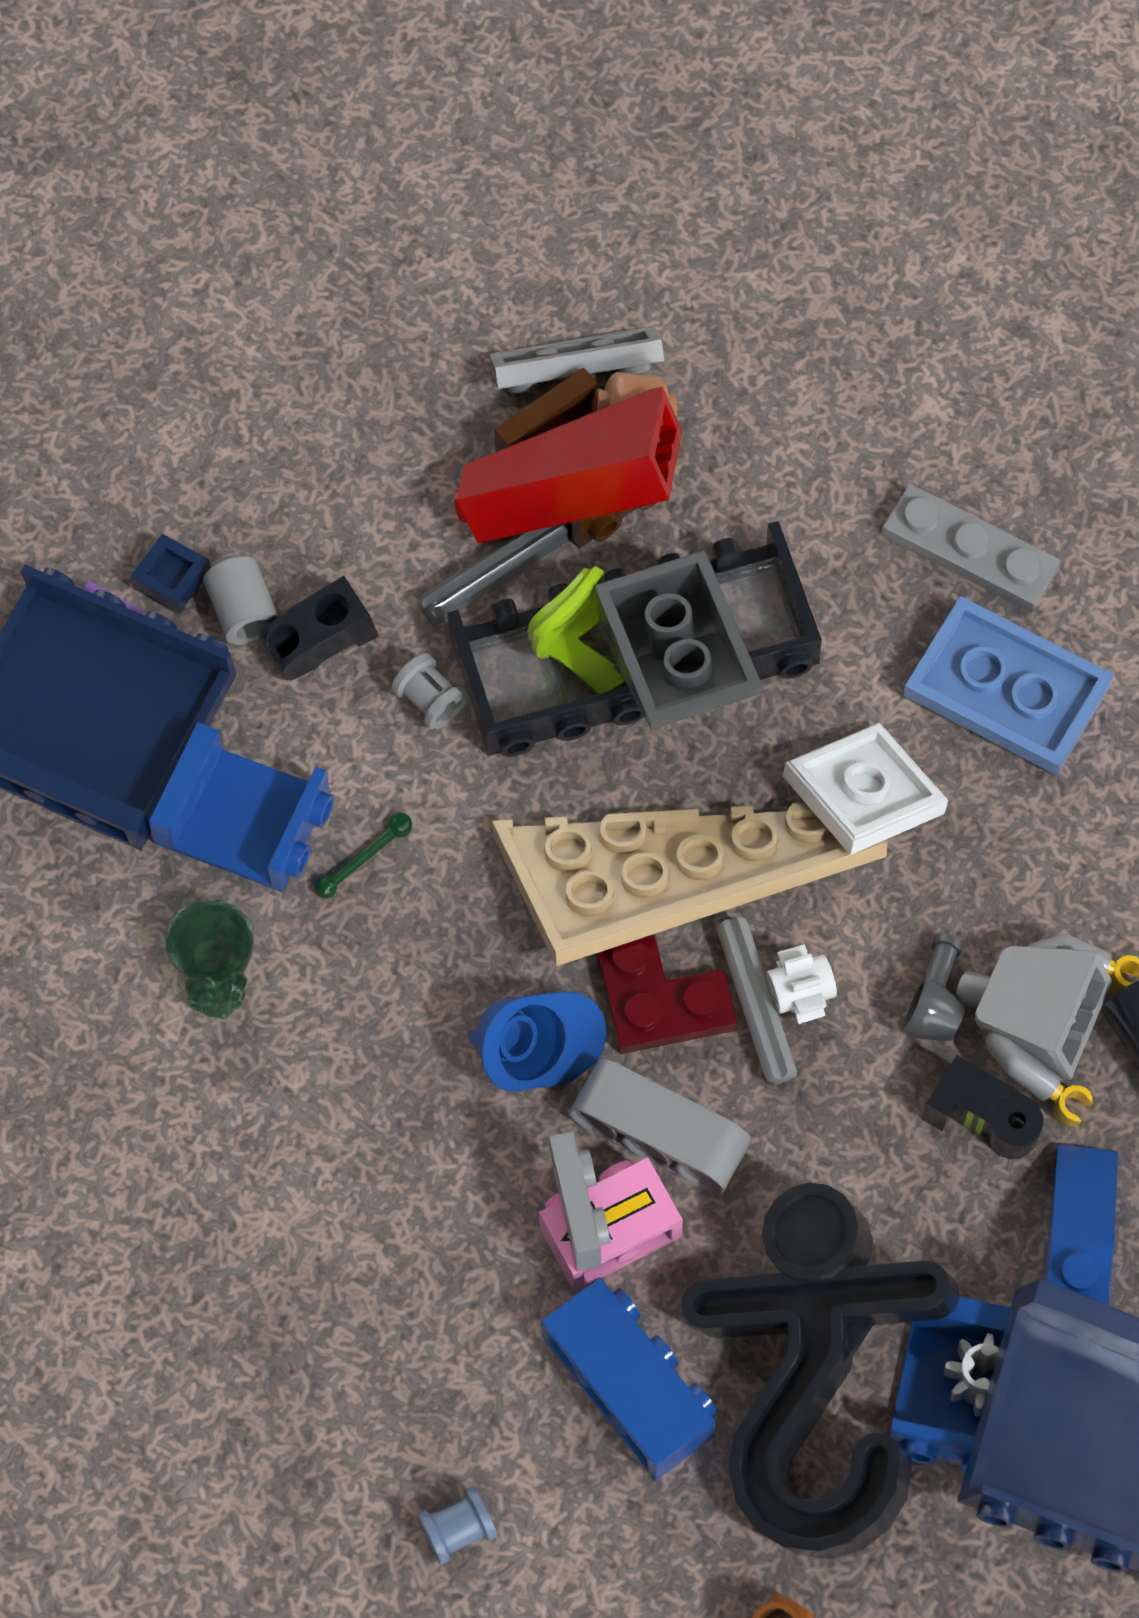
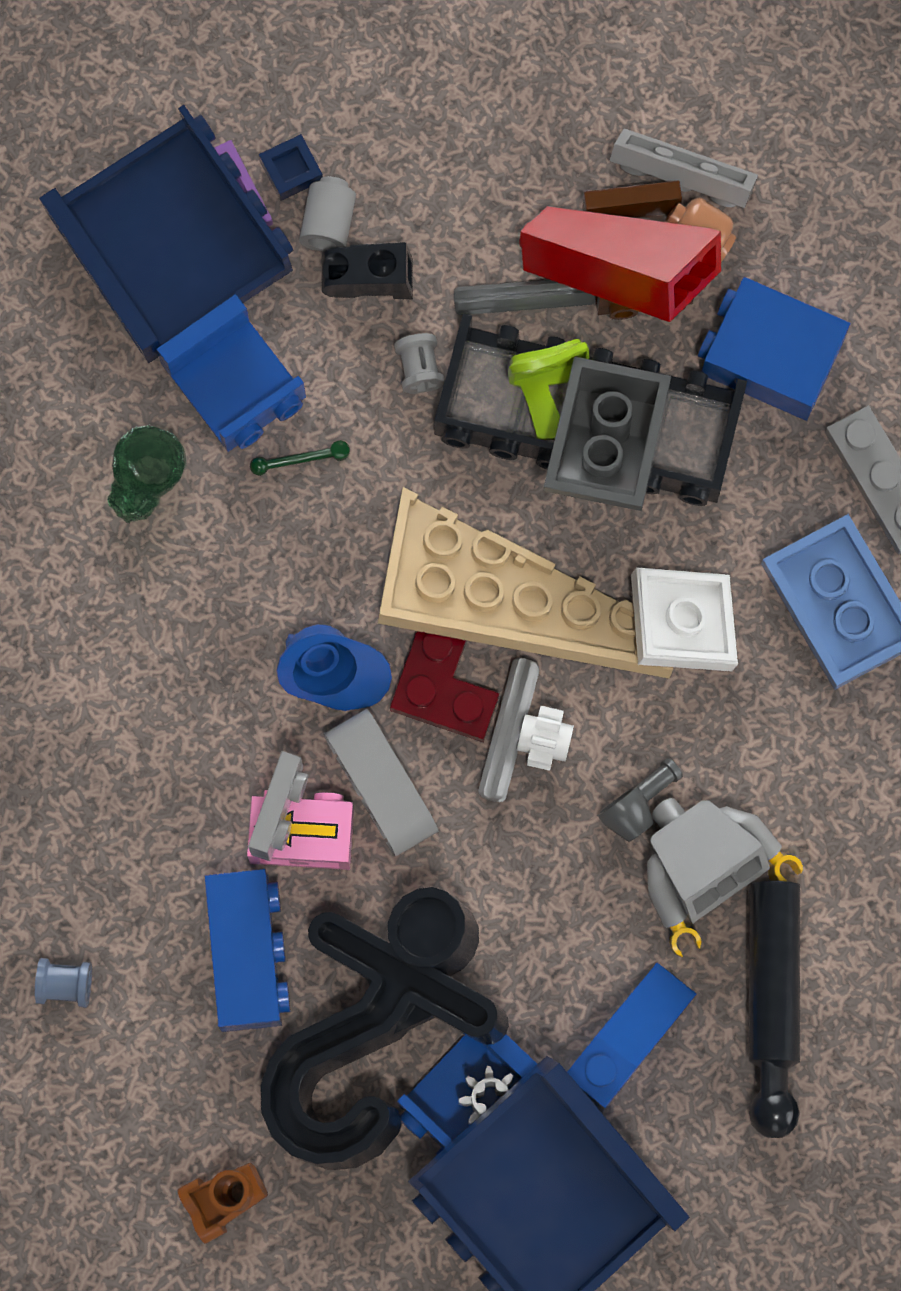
camera: 30 degrees right, 10 degrees up
black leg [922,1055,1044,1159] -> none
none -> blue brick [698,277,851,421]

